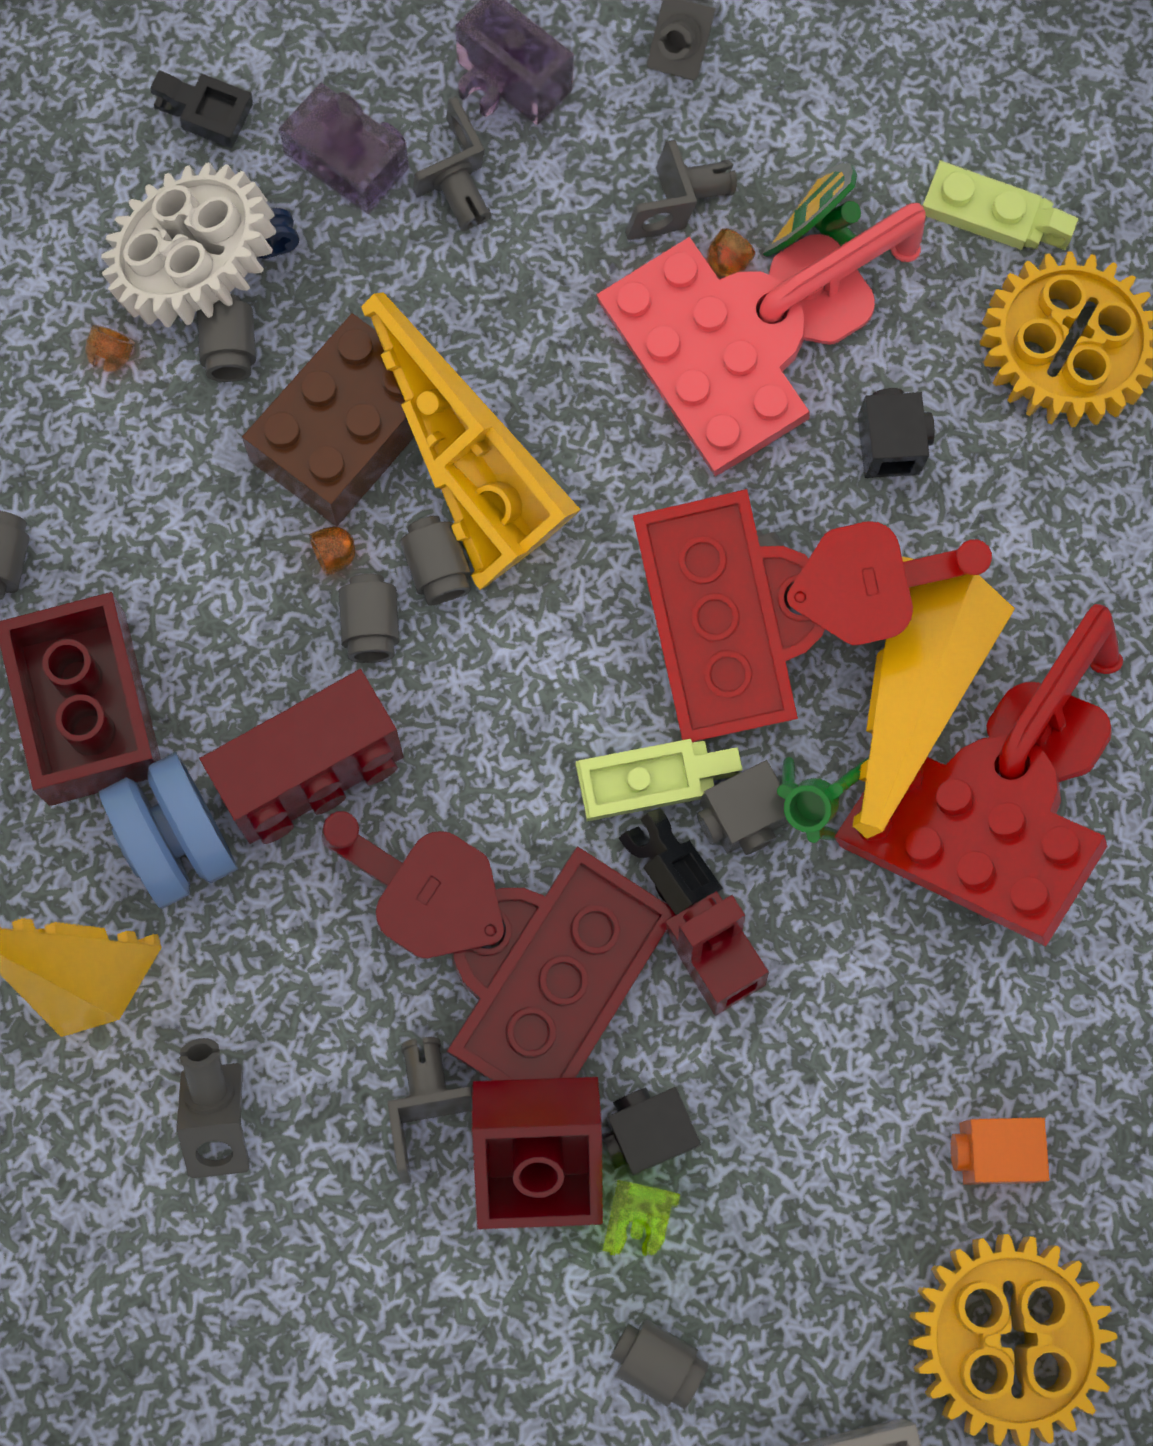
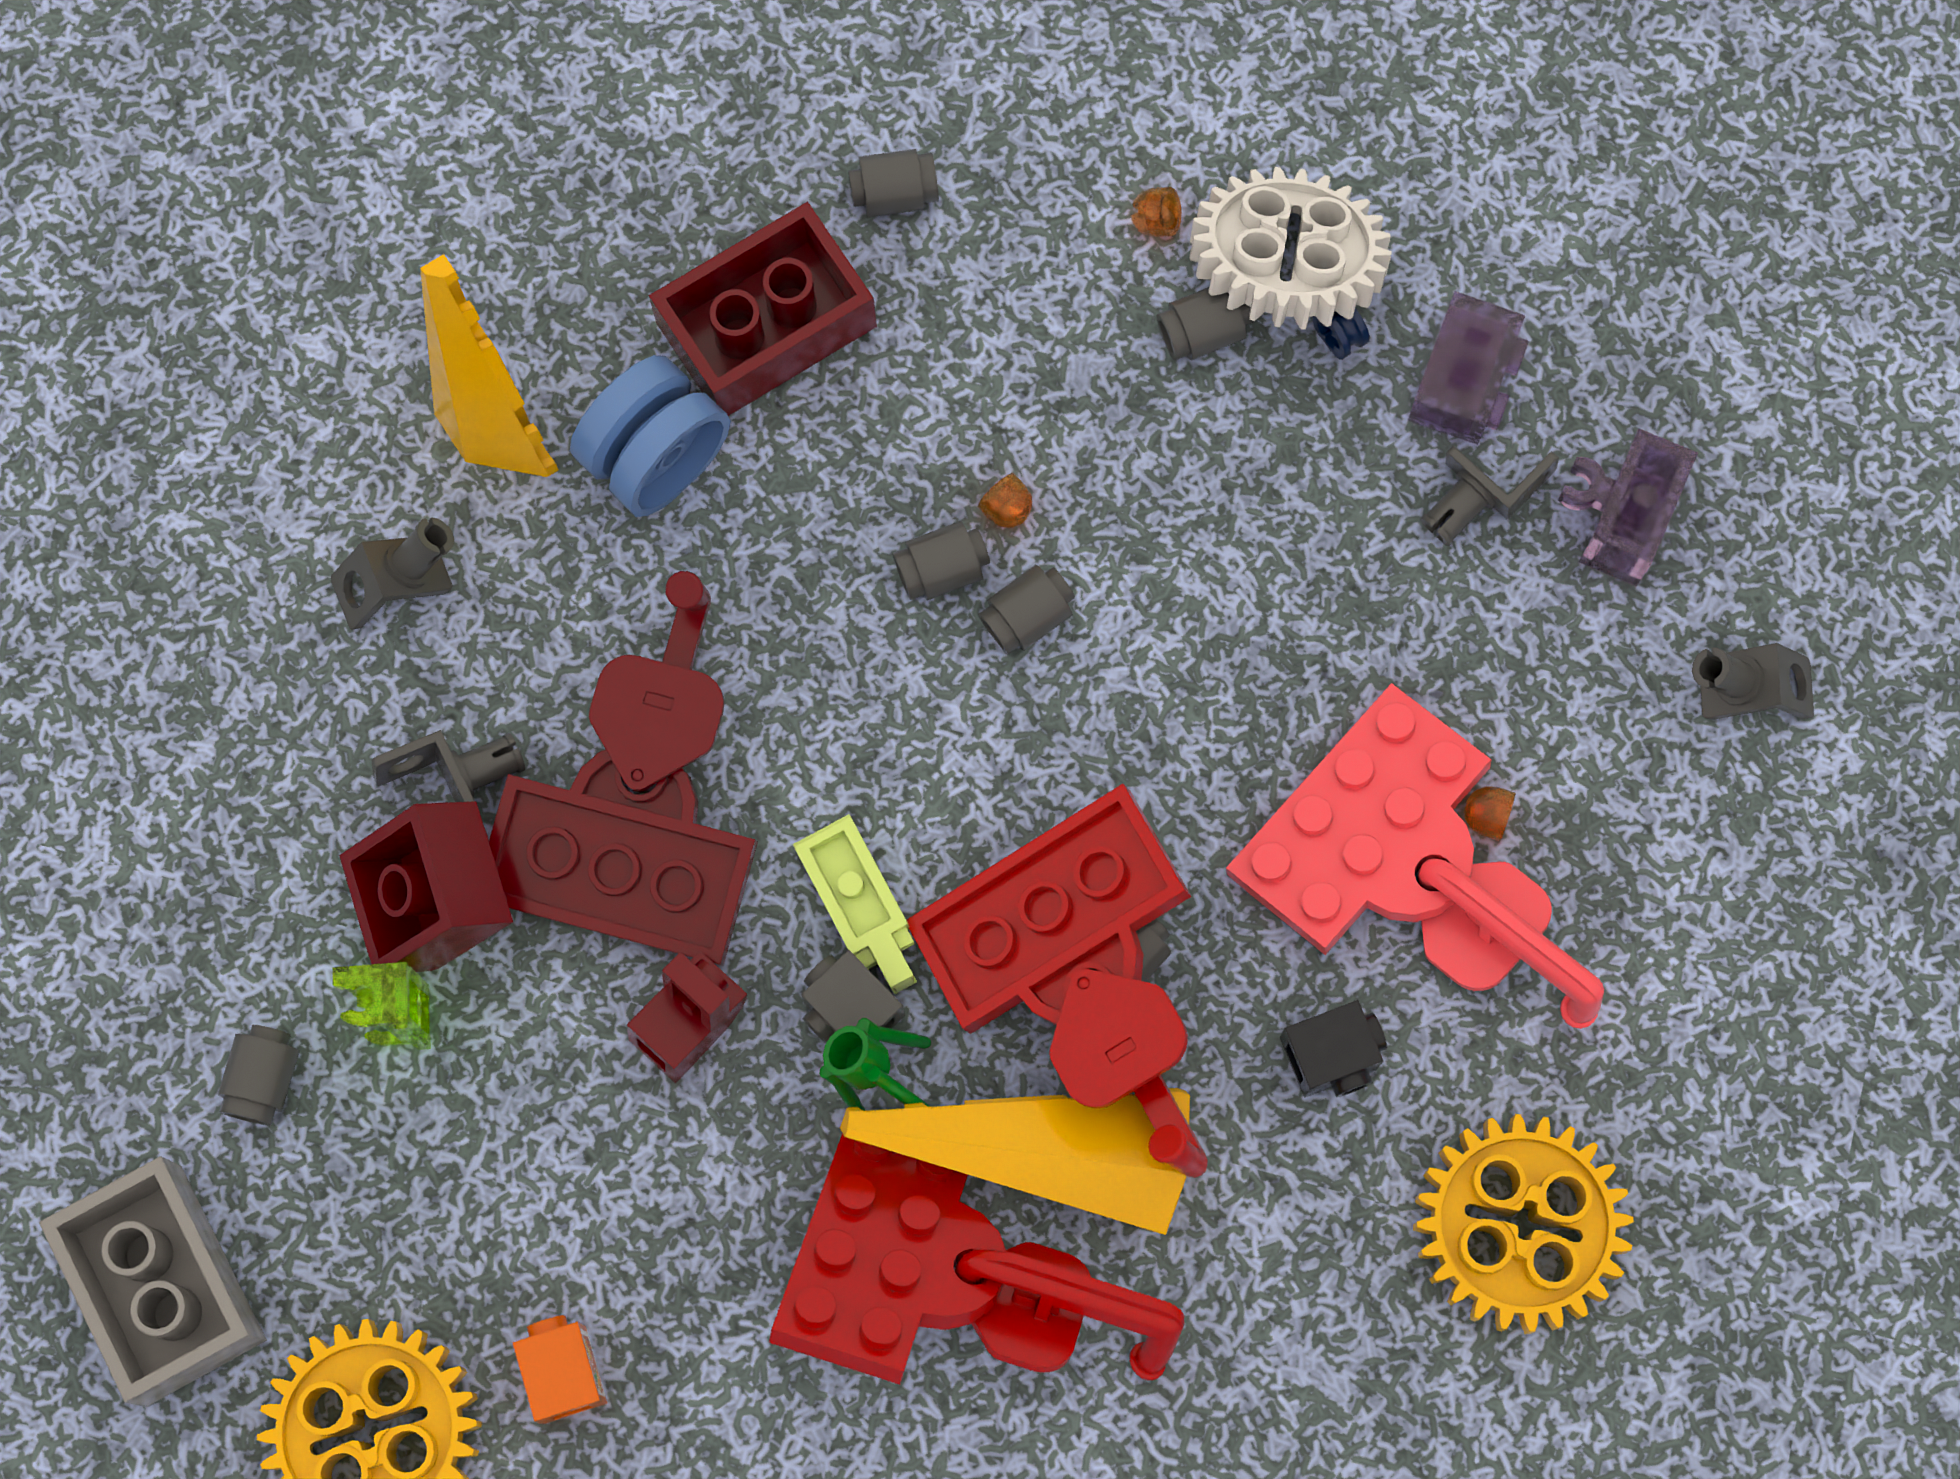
camera: 80 degrees right, 0 degrees up
black plate [150,70,253,148] -> none
dark red brick [199,668,404,844] -> none
reddish brown brick [242,313,414,527] -> none
yellow wedge [361,292,581,590] -> none
black brick [602,1087,701,1177] -> none
black plate [619,807,723,915] -> none
dark grey bracket [625,140,737,240] -> none
shield [762,163,861,257] -> none
yellowish green hinge [923,160,1079,250] -> none

